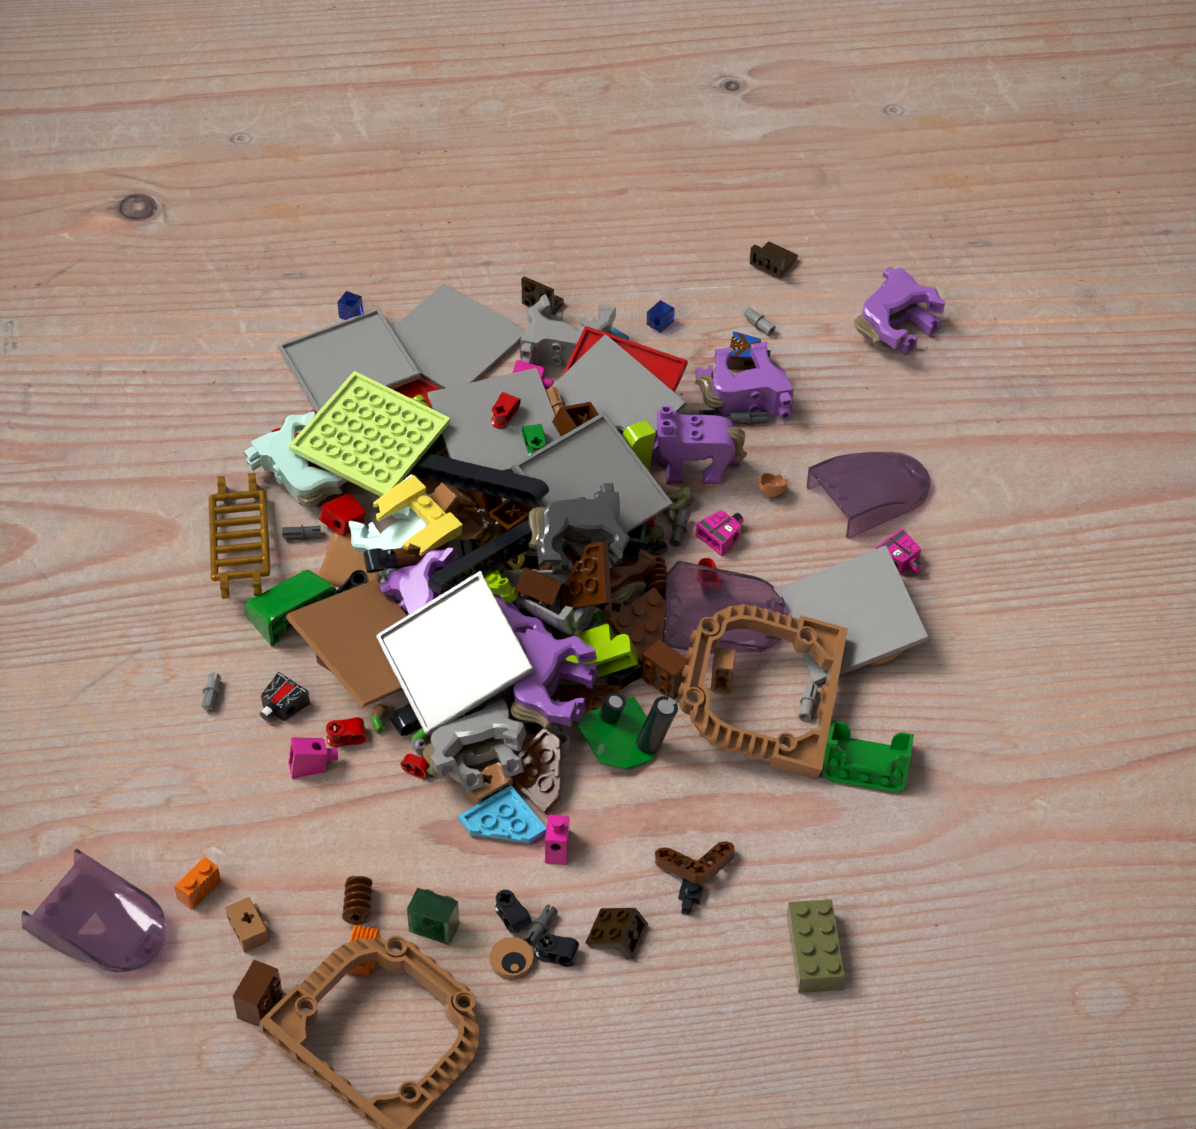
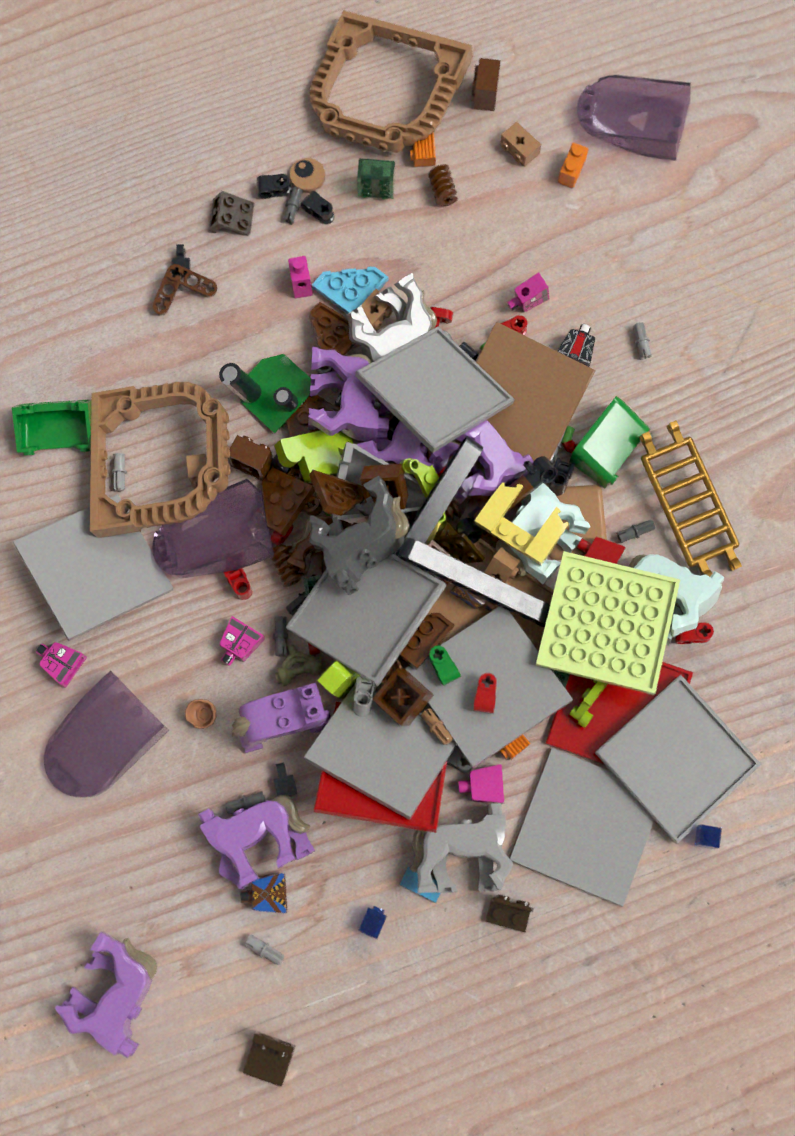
camera: 165 degrees right, 25 degrees up
olive brick [787,899,845,993] -> none

